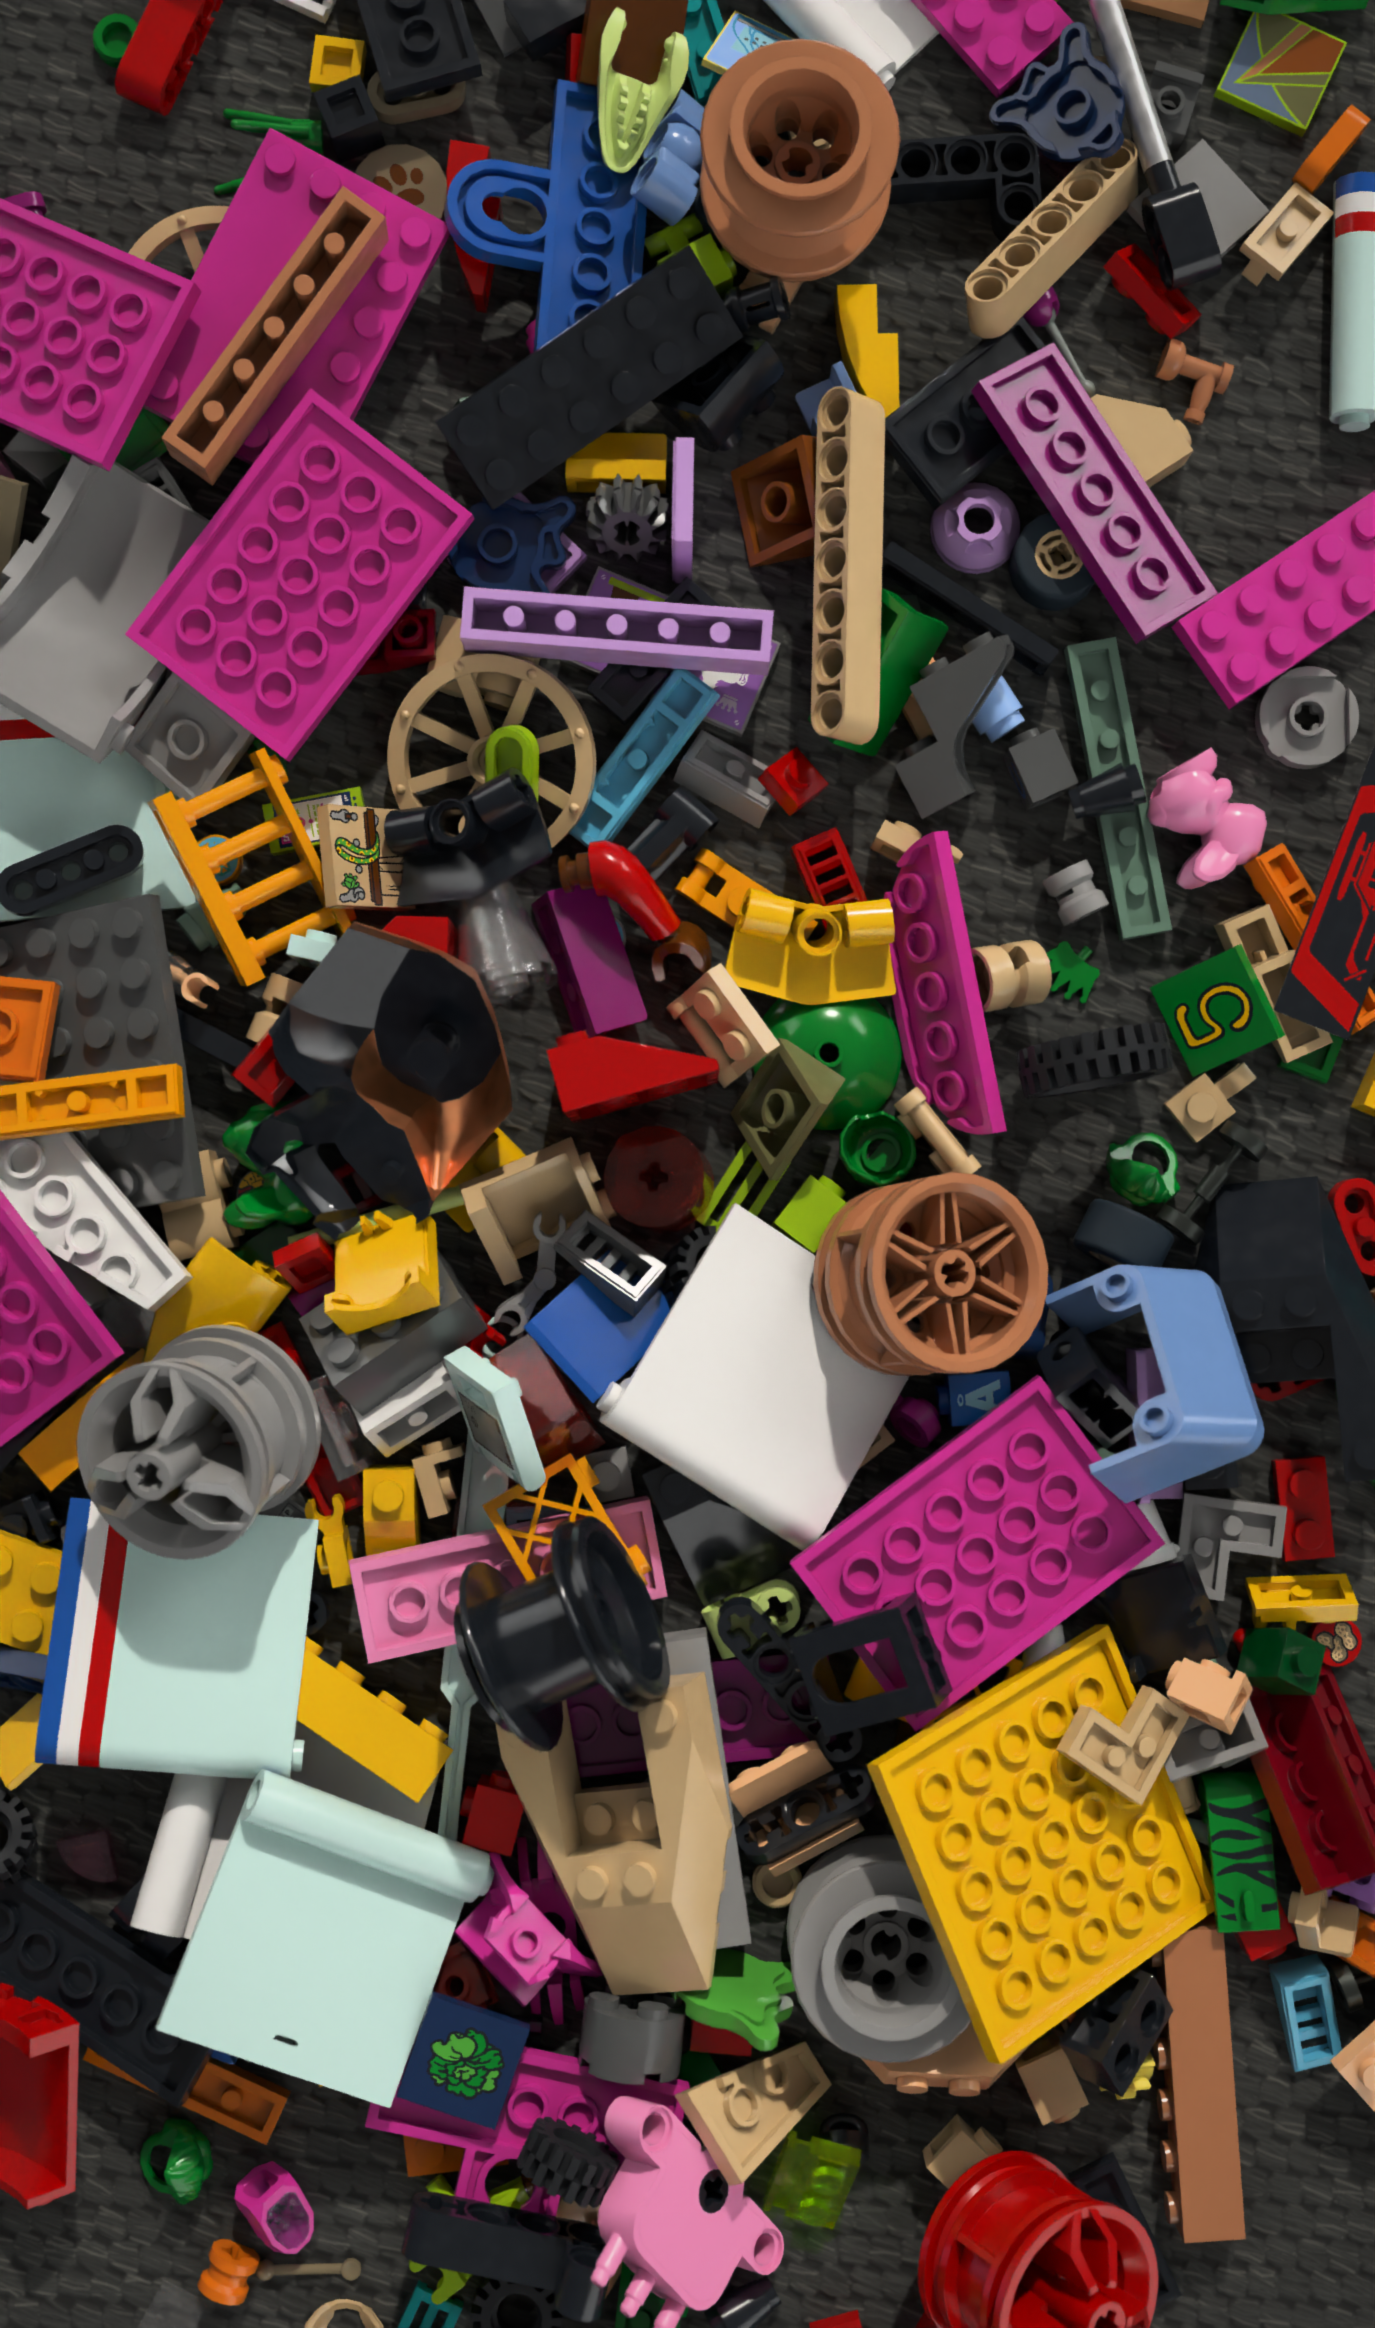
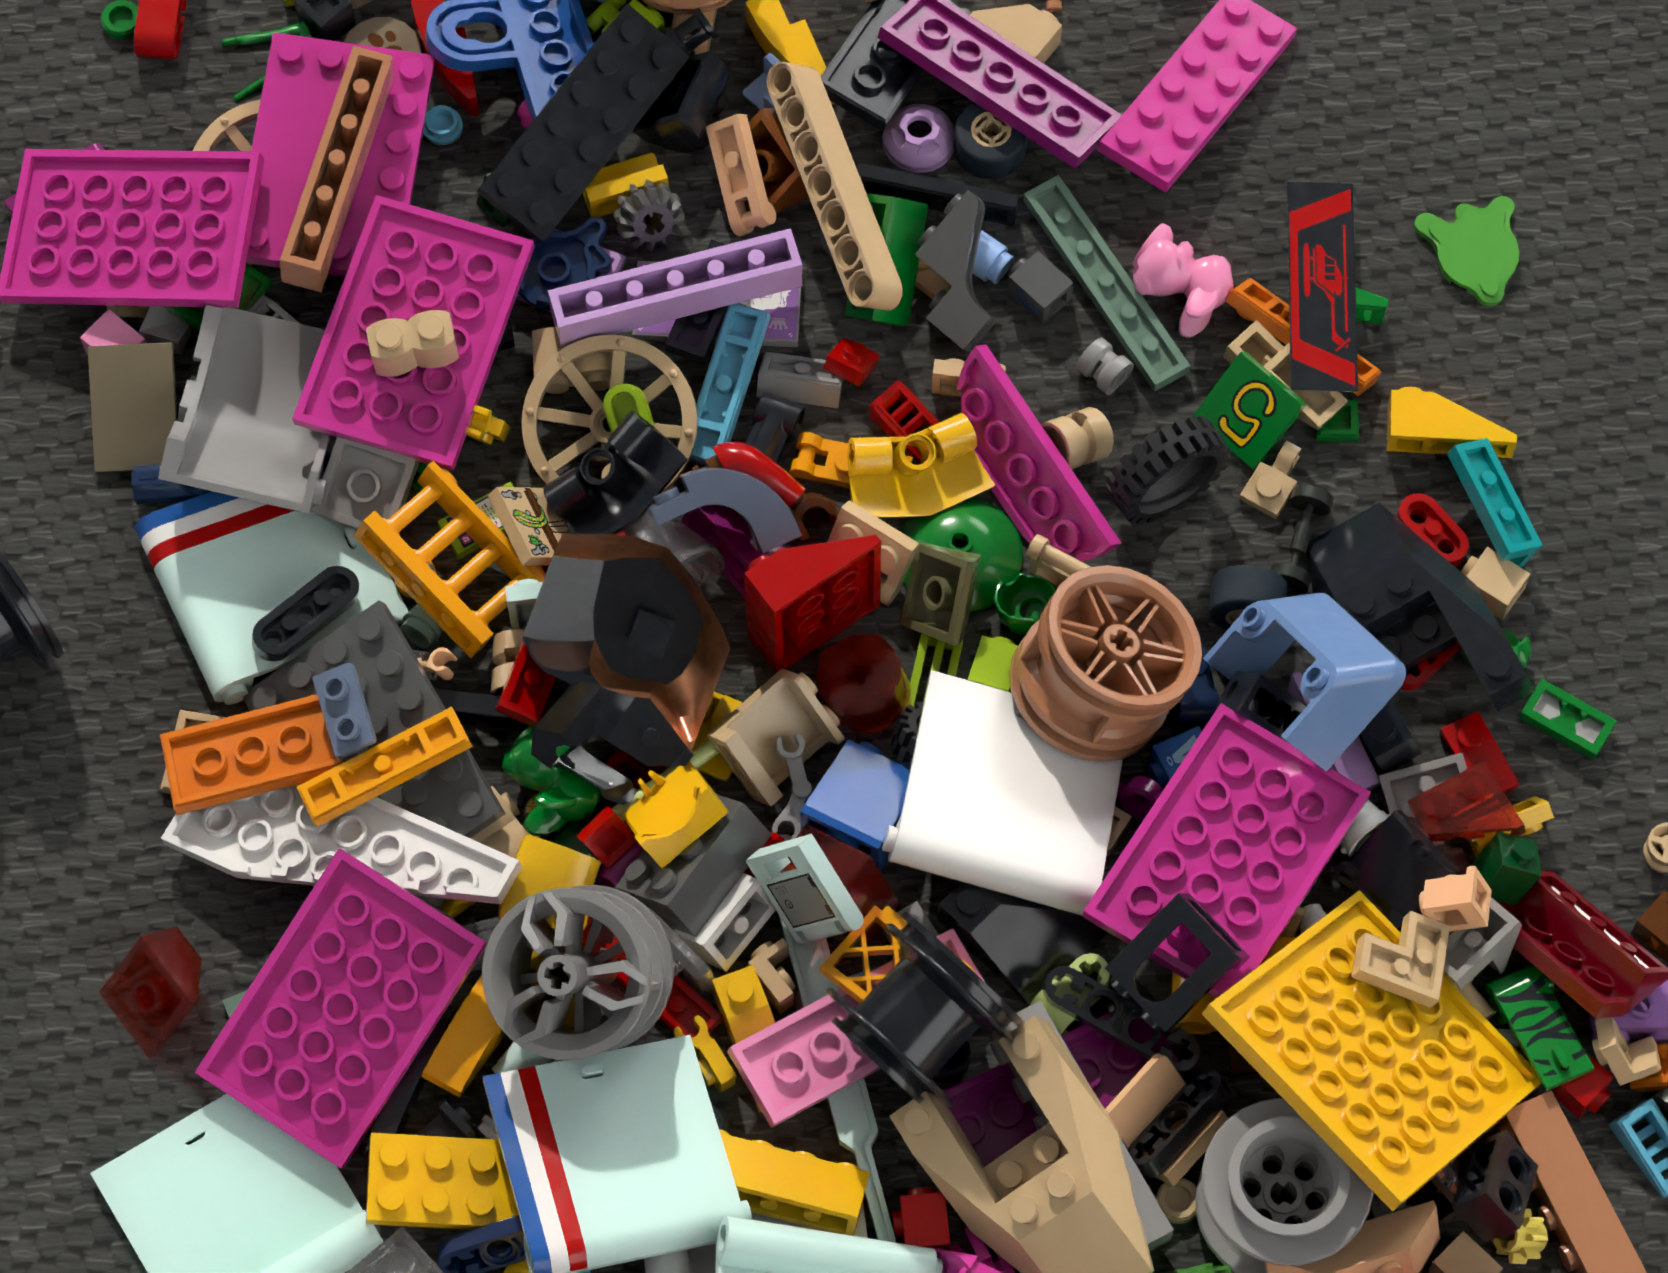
camera: 20 degrees left, 20 degrees down
dark red slope [356,609,436,676] -> none
dark grey slope [554,1209,667,1317] -> none
lavender tile [672,437,694,583] -> none
green piece [1046,941,1100,1004] -> none
black cone [1068,763,1147,820] -> none
green piece [1106,1132,1180,1206] -> none
light grey plate [1255,666,1359,769] -> none
tile [1308,1621,1362,1667] -> none
none -> sand blue bracket [312,663,377,761]
none -> tan brick [366,310,459,377]
none -> medium azure plate [423,105,463,145]
none -> yellow plate [466,405,511,445]
none -> sand blue arch [648,468,802,553]
none -> light nougat plate [706,114,776,236]
none -> clear red wing [1407,760,1526,842]

